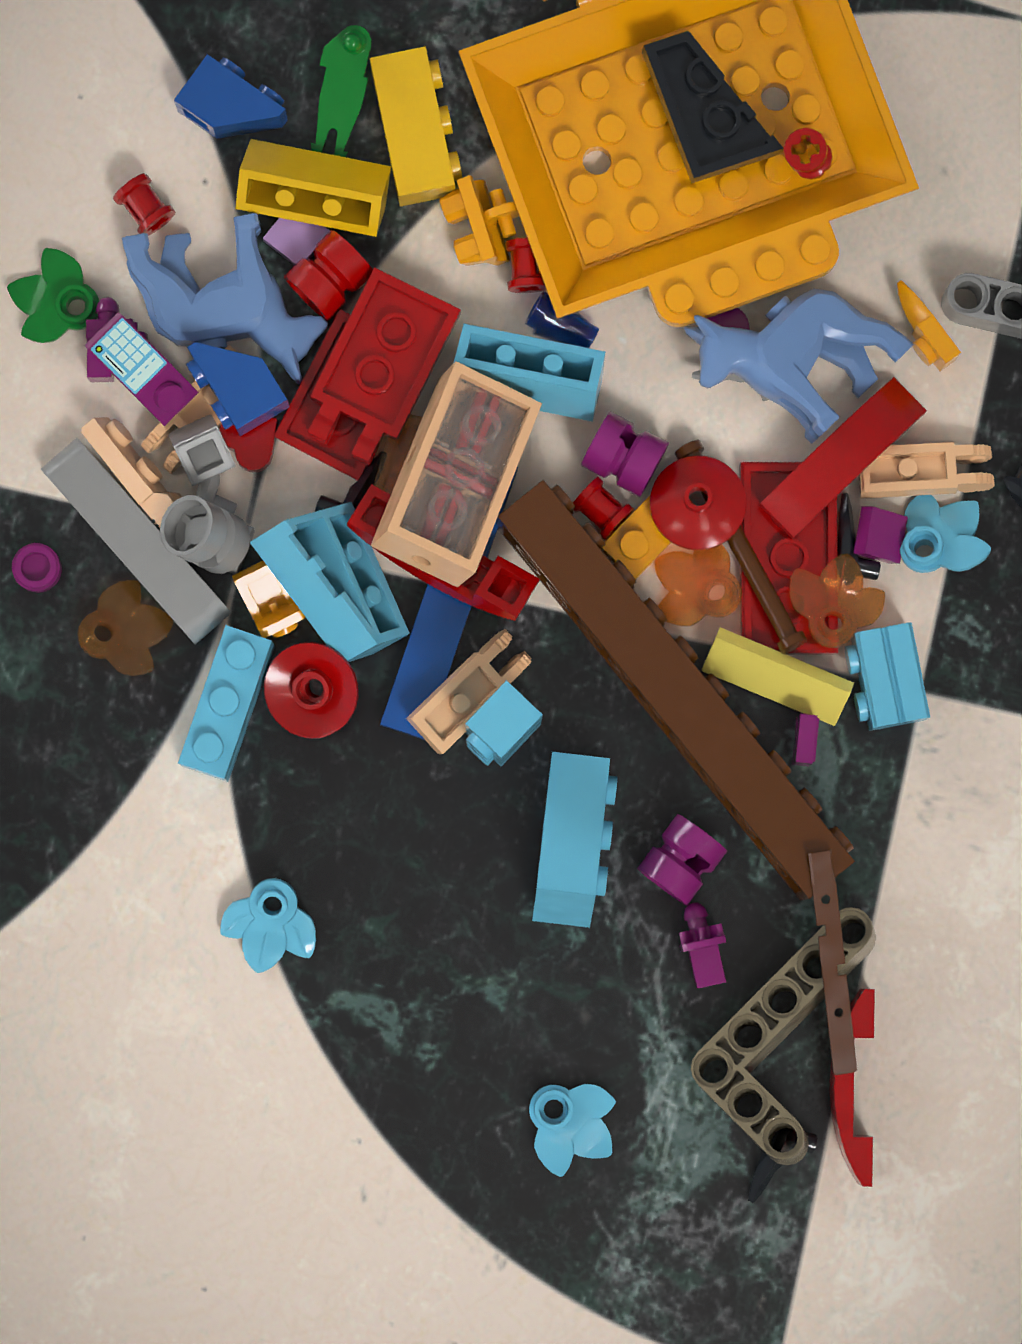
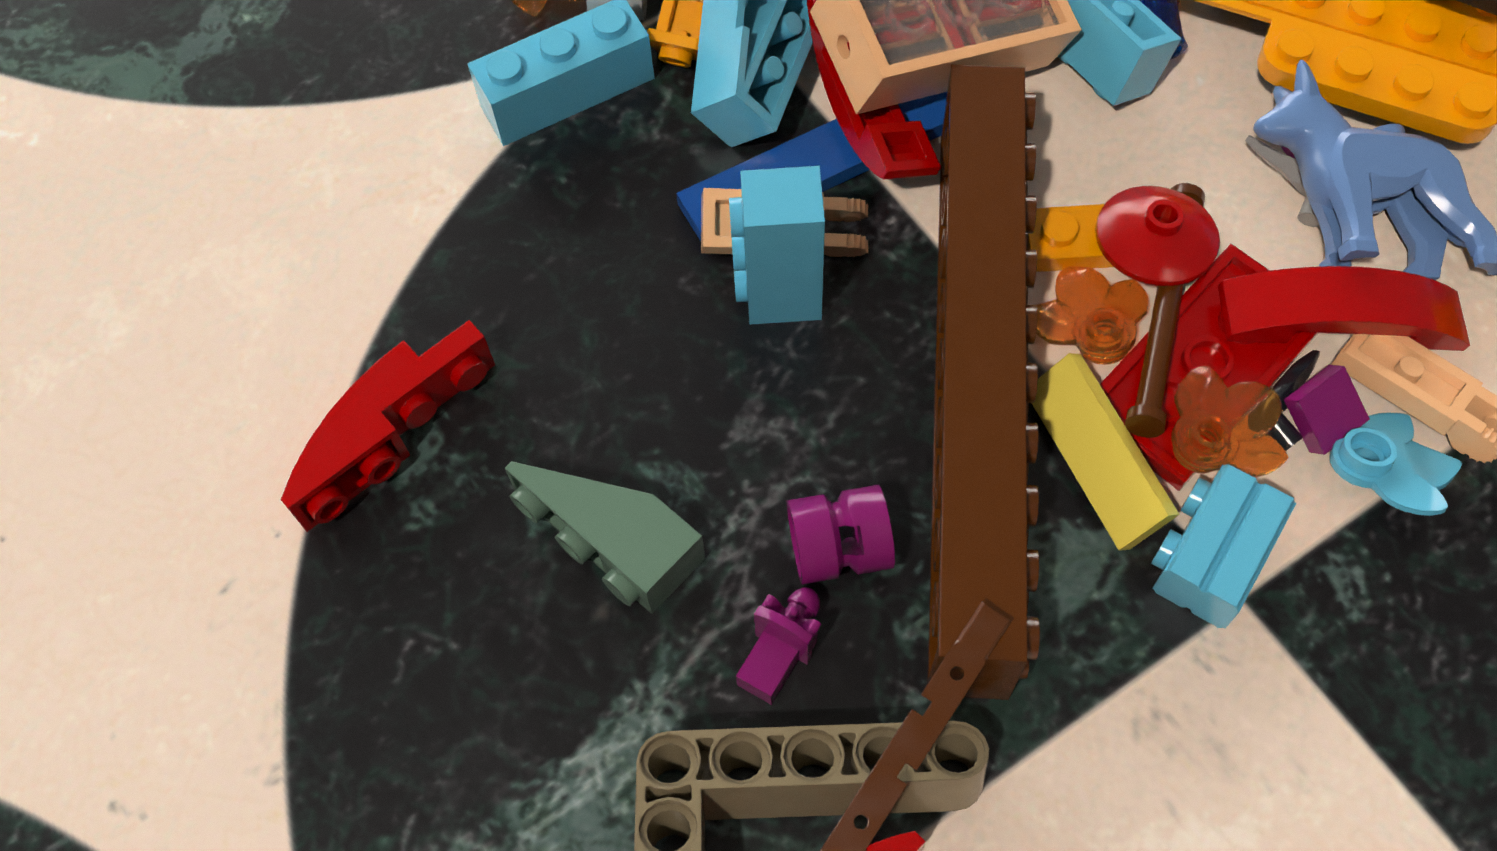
camera: 50 degrees right, 20 degrees down
medium azure plate [220,878,316,973] -> none
red dish [264,642,358,738] -> none
medium azure plate [529,1084,616,1177] -> none
medium azure wedge [532,752,618,928] -> none
red bush [572,476,634,540] -> none
magenta wheel [581,411,669,498] -> none
magenta tile [792,714,819,767] -> none
none -> red slope [281,320,495,532]
none -> sand green slope [505,461,706,614]

